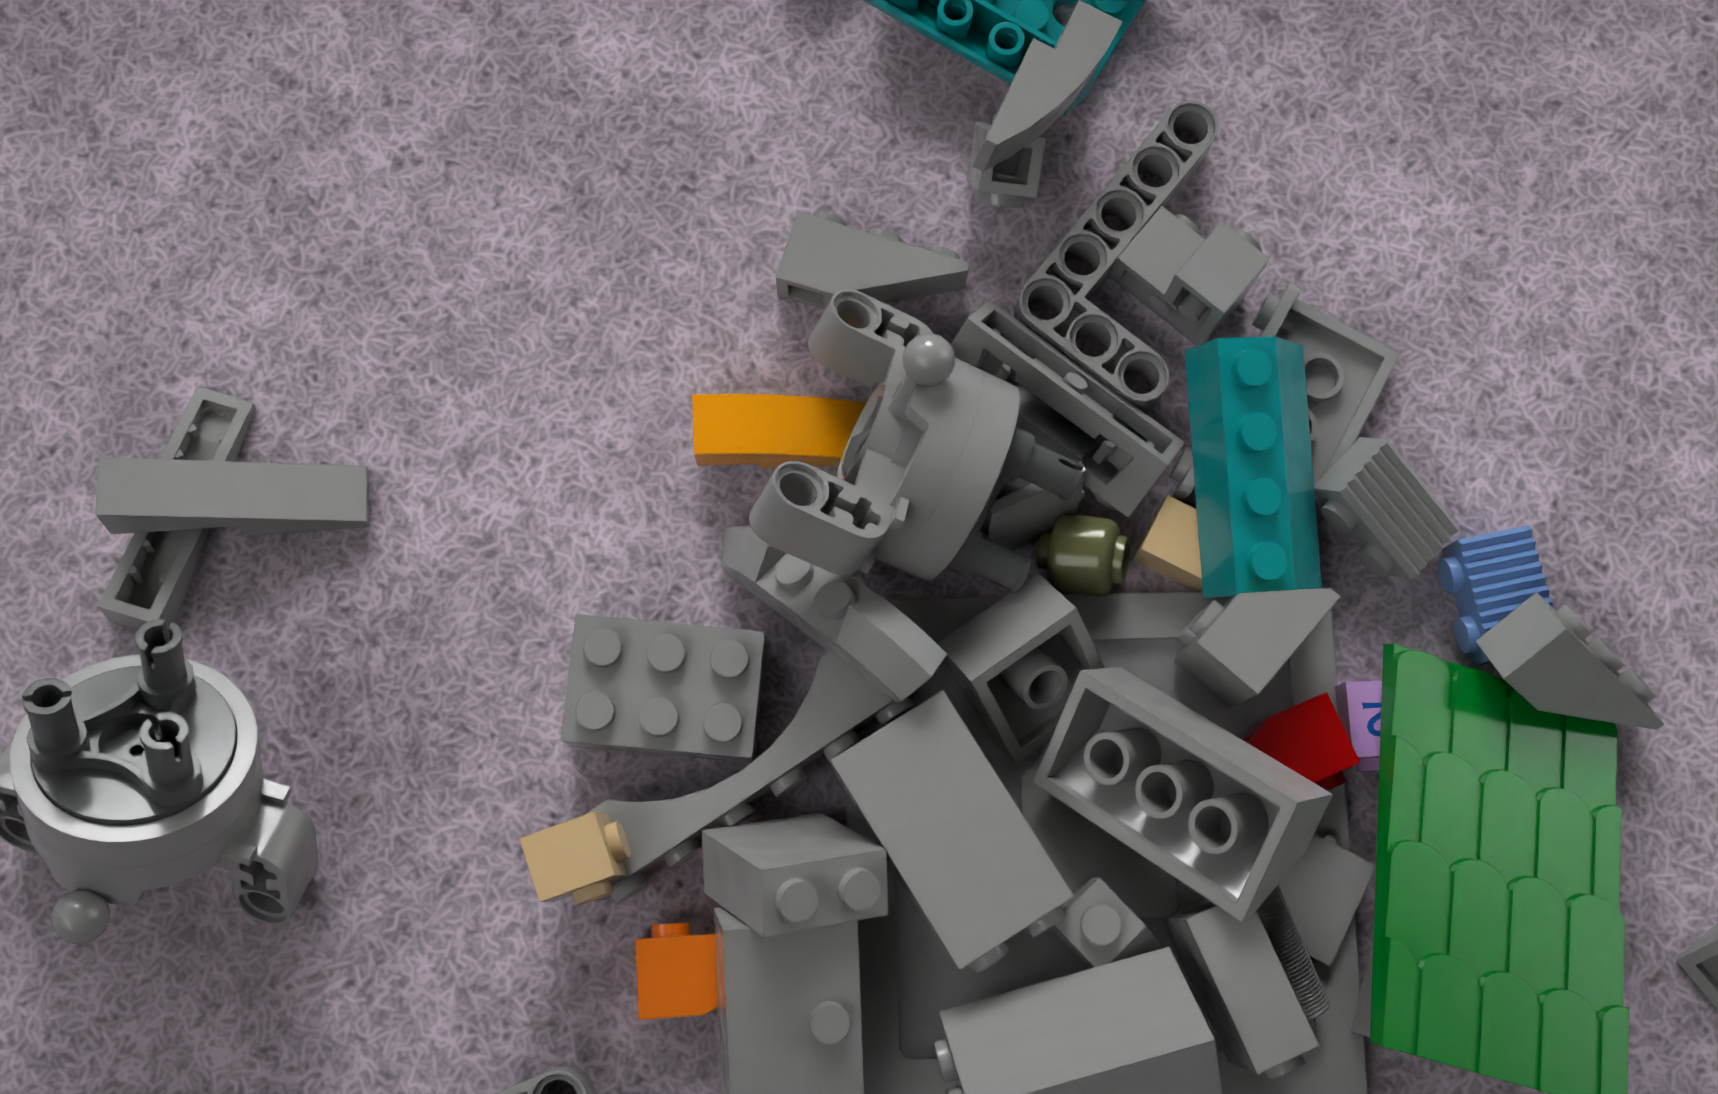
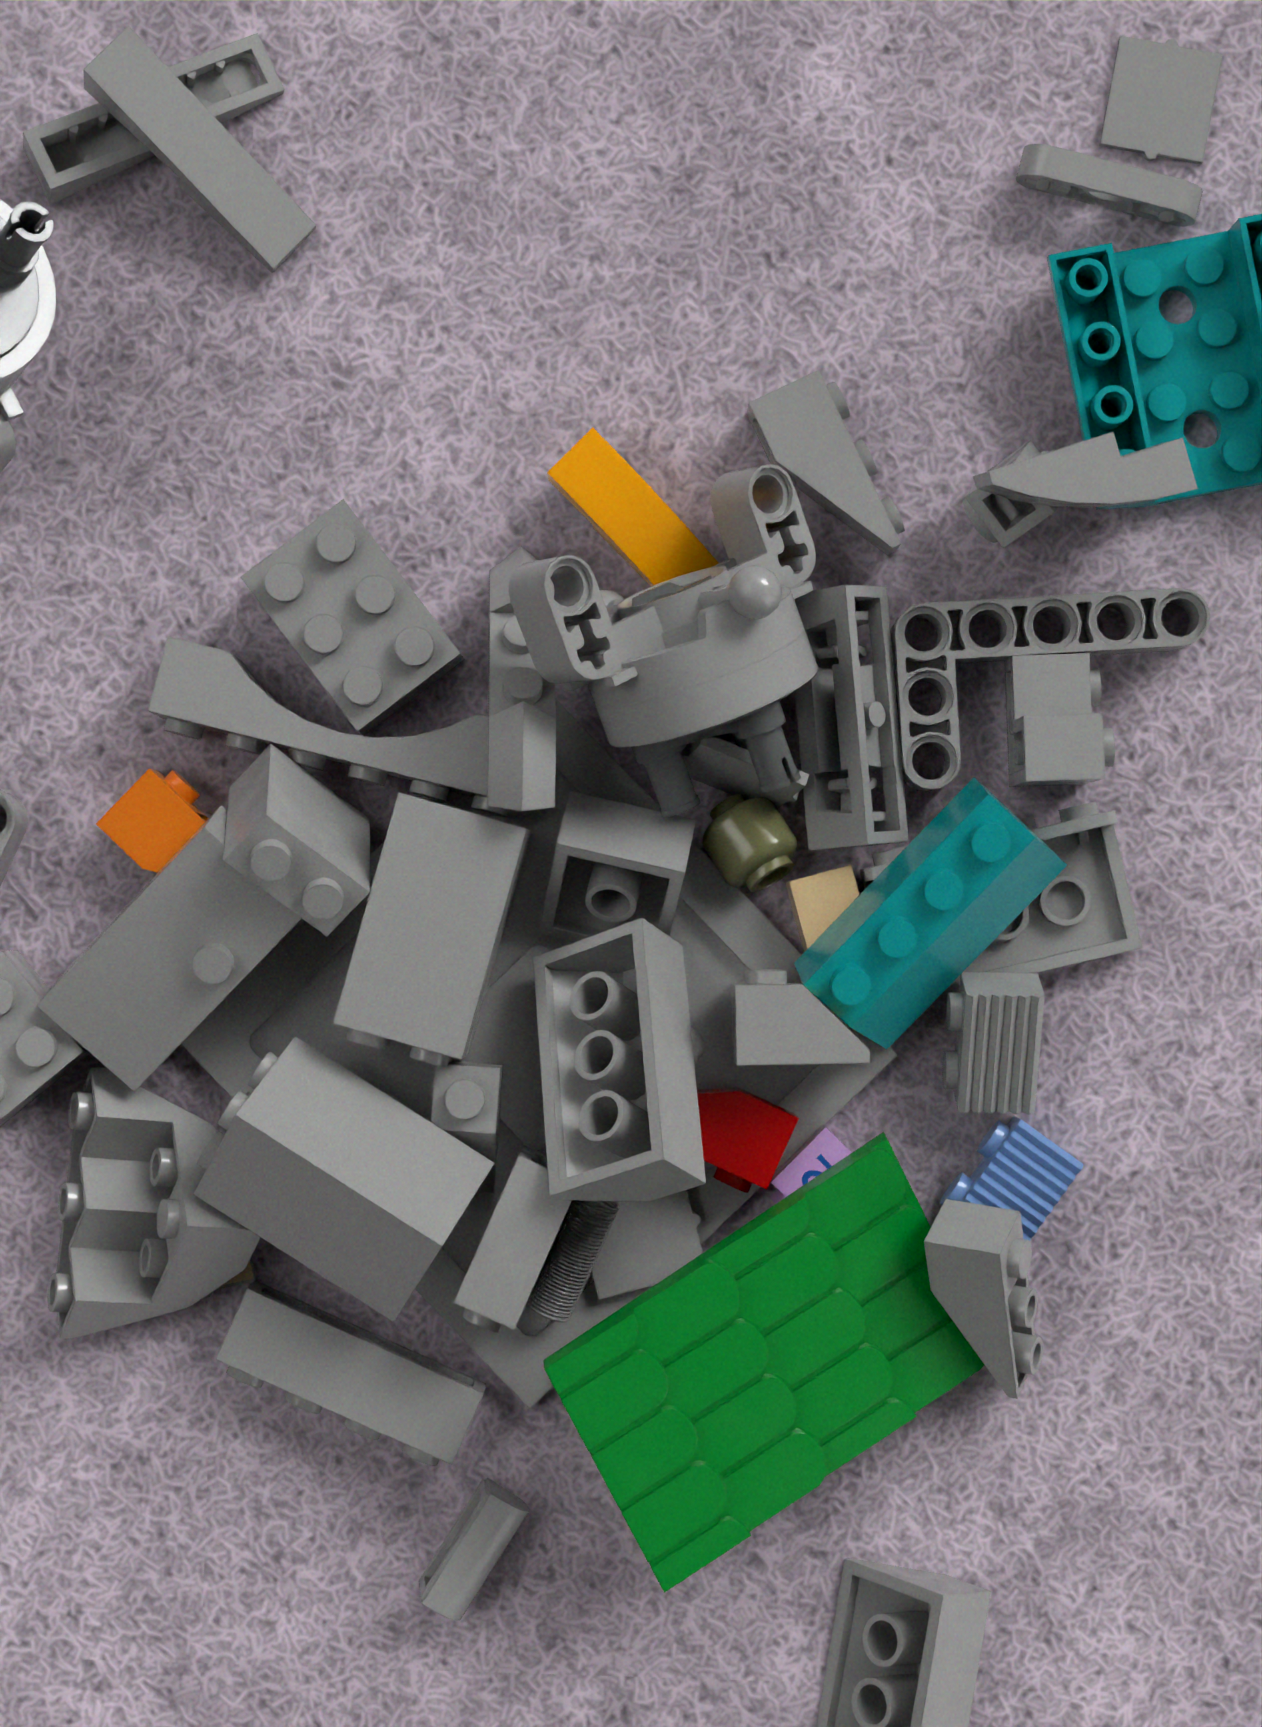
camera: 50 degrees right, 10 degrees up
tan brick [519,811,631,906] -> none

